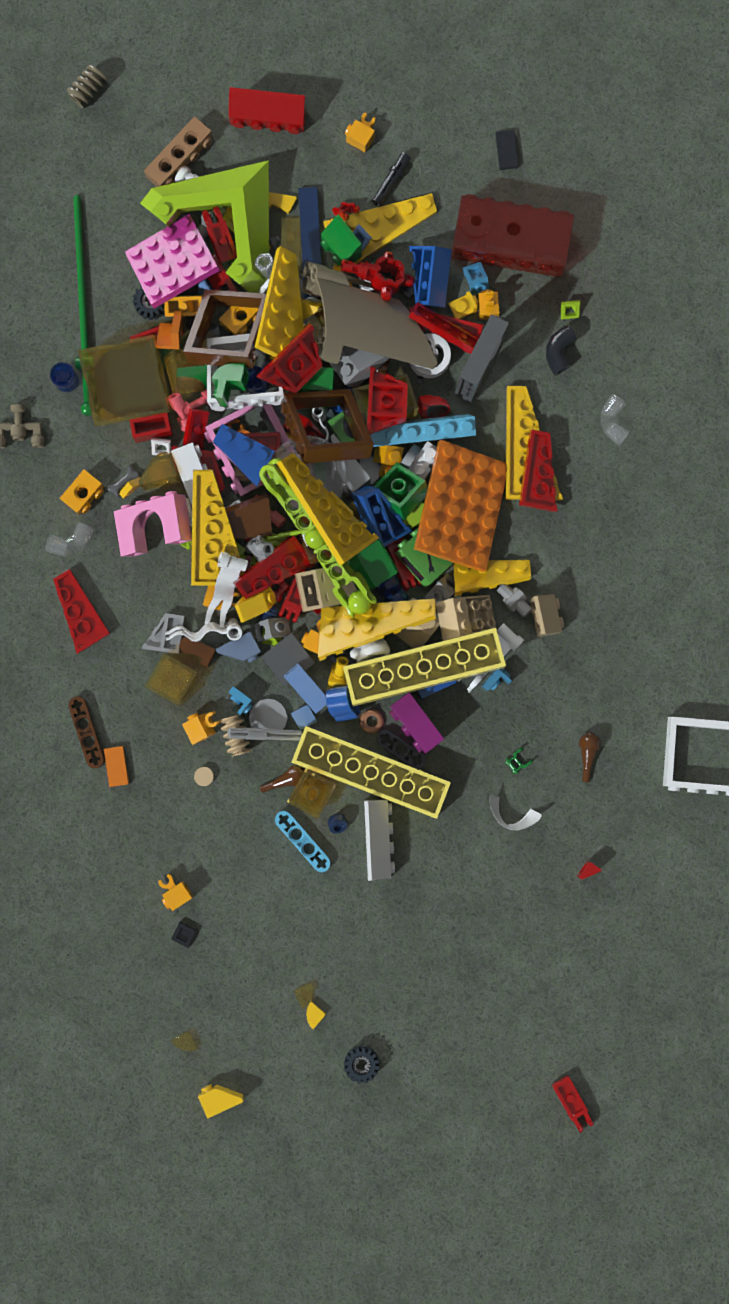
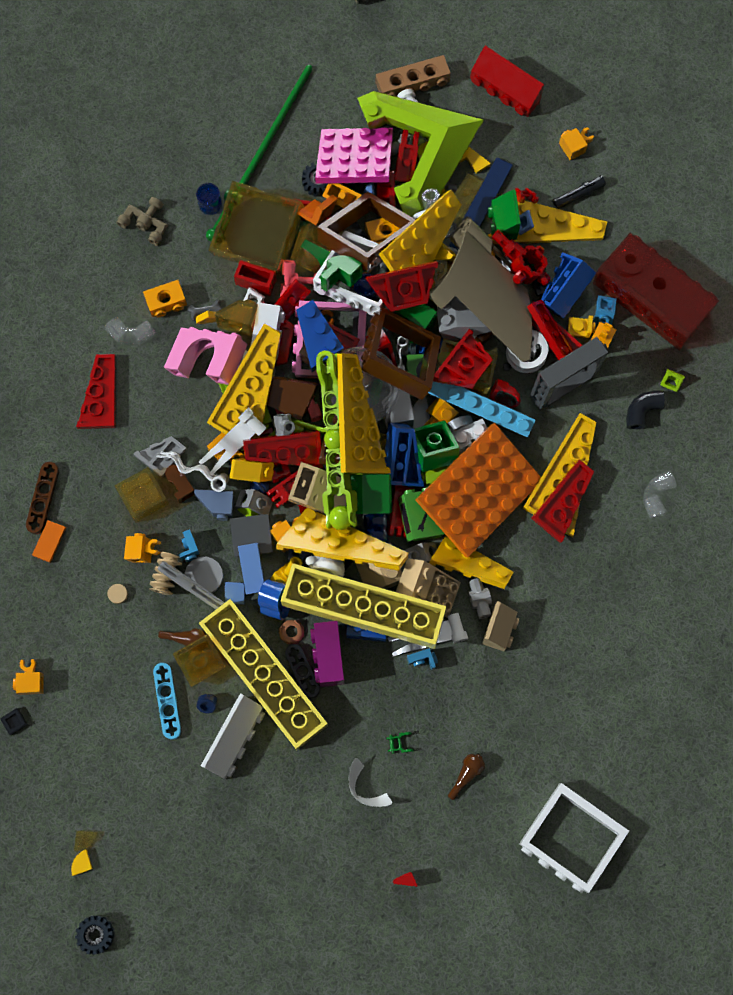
camera: 30 degrees right, 10 degrees down
black tile [495,130,518,170] -> none

